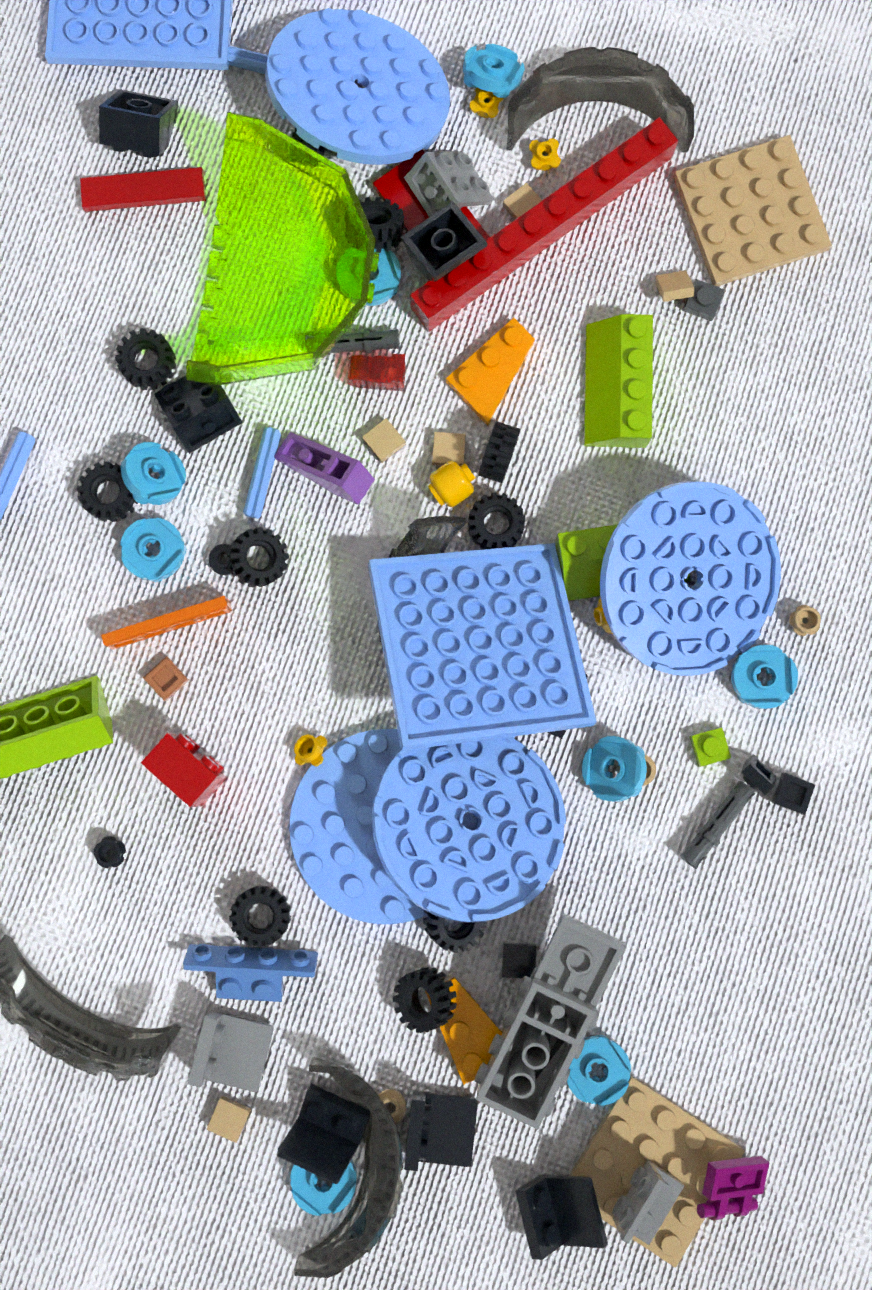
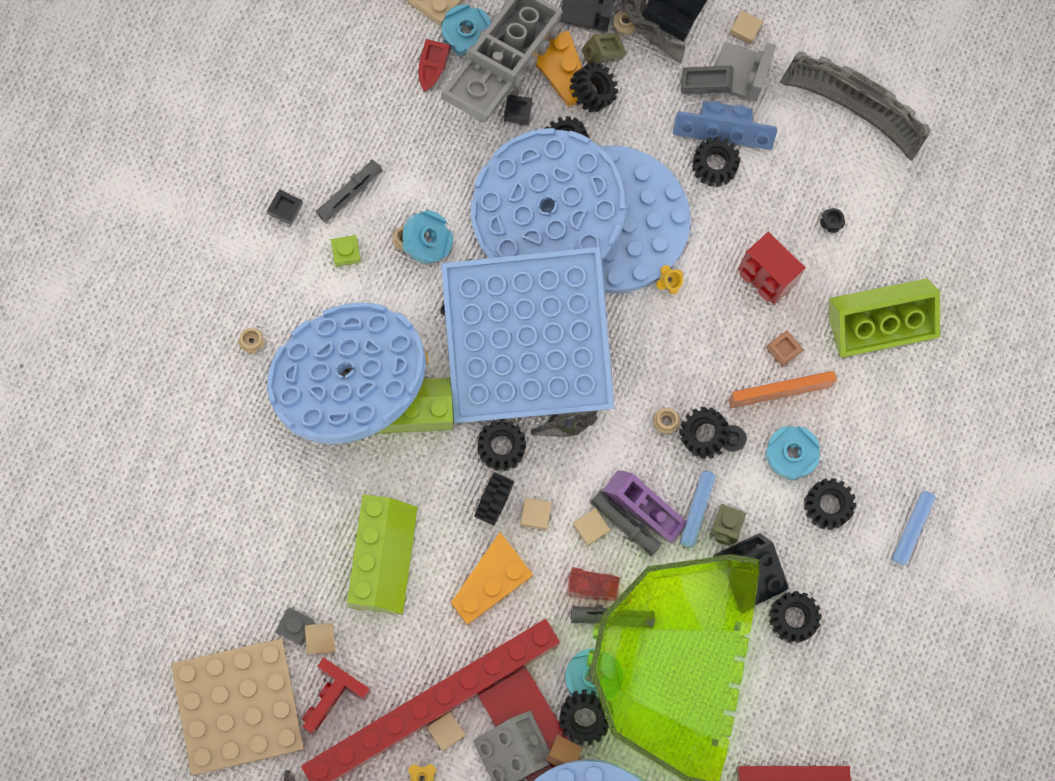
camera: 175 degrees right, 10 degrees down
medium azure plate [120,442,186,505] -> none
black slope [401,201,488,282] -> none
yellow head [428,460,476,507] -> none
medium azure plate [731,645,798,709] -> none
black plate [741,754,777,795] -> none
none -> red bracket [302,657,371,736]
none -> red plate [418,39,452,91]
none -> nougat tile [546,735,582,766]
none -> olive bracket [582,33,627,65]
none -> dark grey pin [590,490,662,557]
none -> tan plate [653,408,680,434]
none -> dark grey tile [680,65,734,94]
none -> olive bracket [709,503,746,546]

